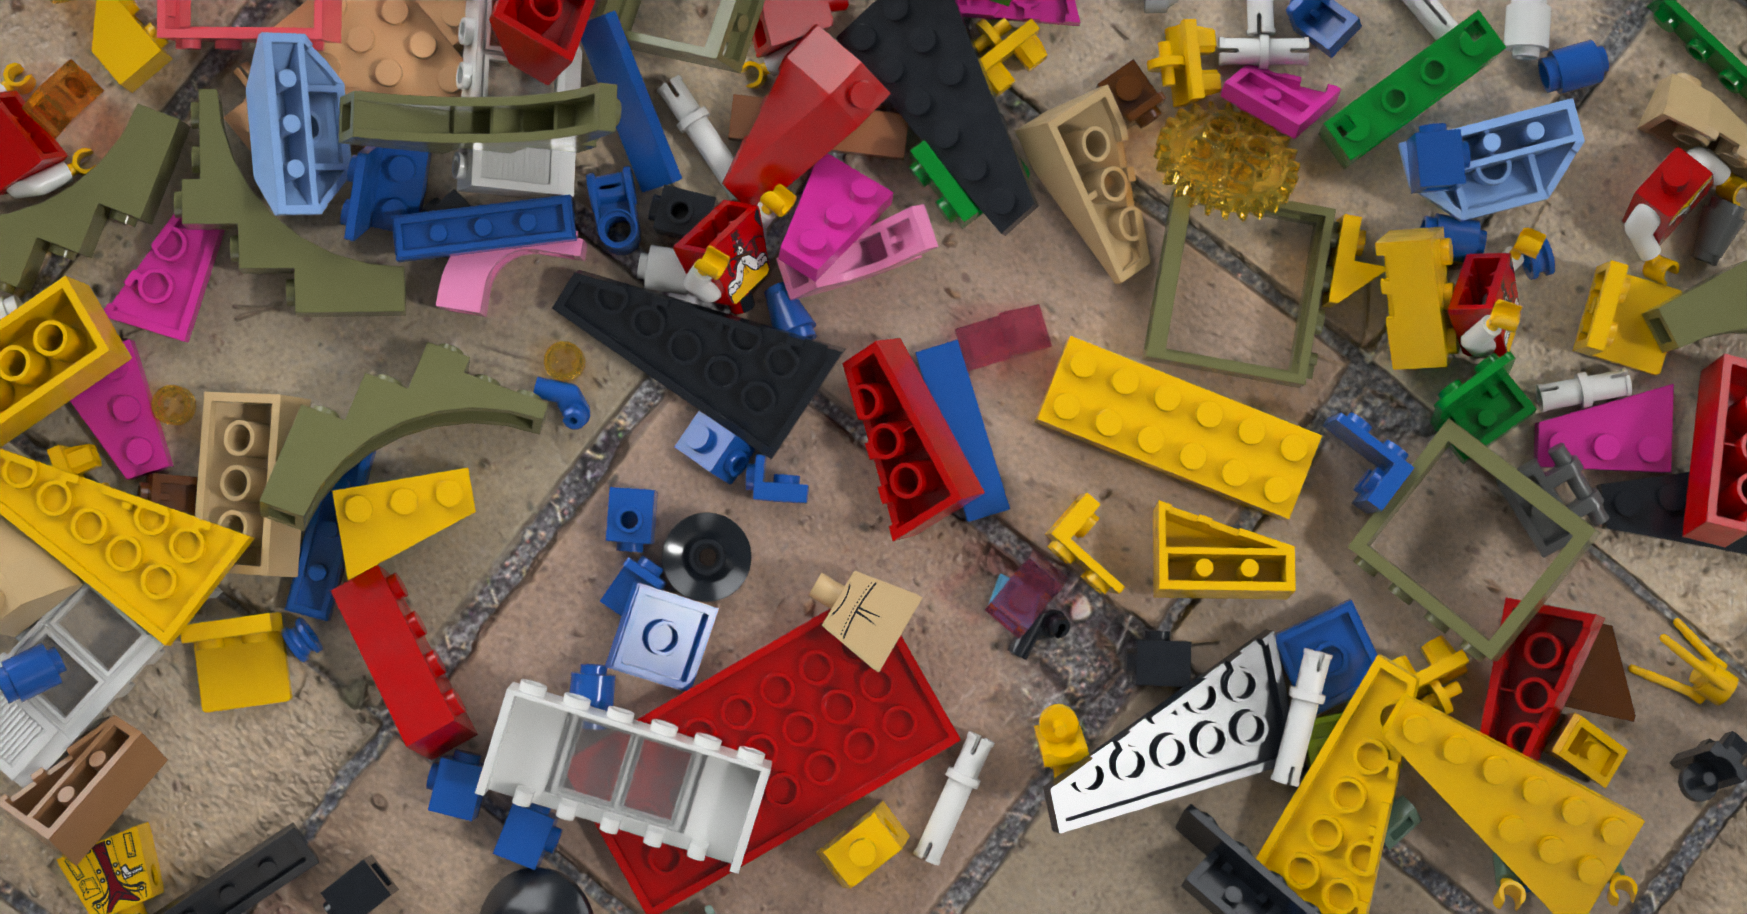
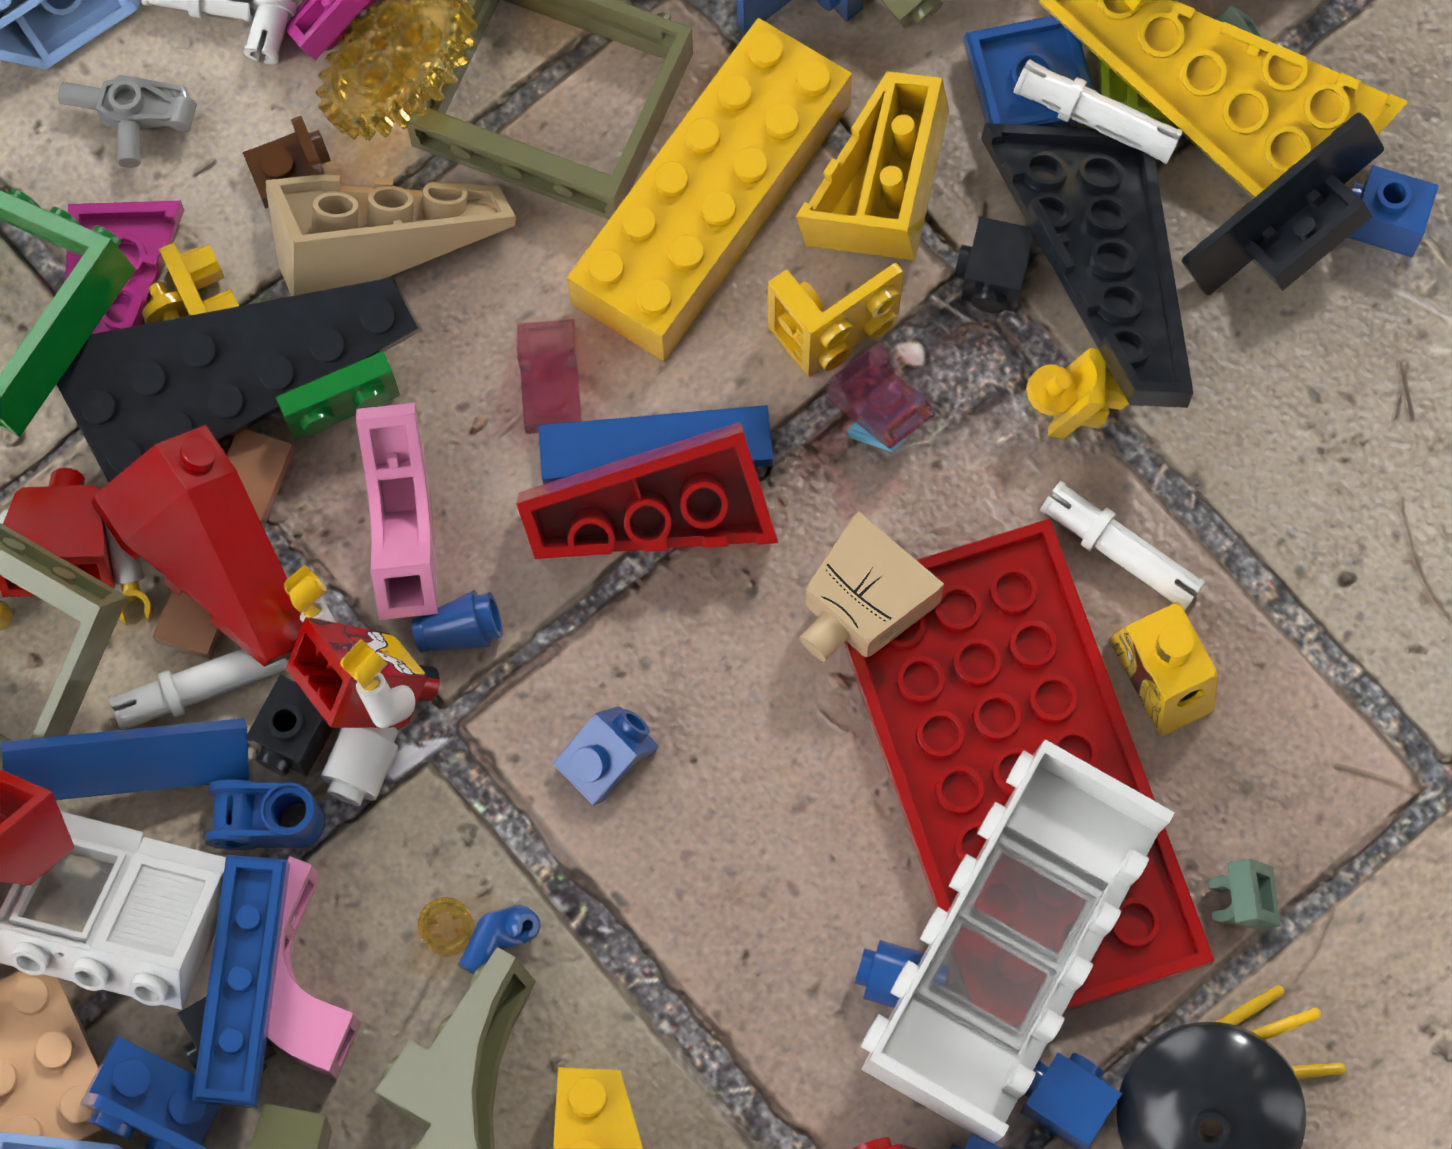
camera: 75 degrees left, 15 degrees down
olive arch [339,83,622,154] -> none
black wing [552,270,846,459] -> none
blue bracket [600,555,668,616] -> none
plate [605,581,719,692] -> none
blue brick [606,487,658,552] -> none
black dish [662,512,752,602] -> none
blue bracket [745,454,809,504] -> none
dark pink wing [779,153,894,282] -> none
black arm [1007,609,1070,660] -> none
yellow hips [1147,19,1221,107] -> none

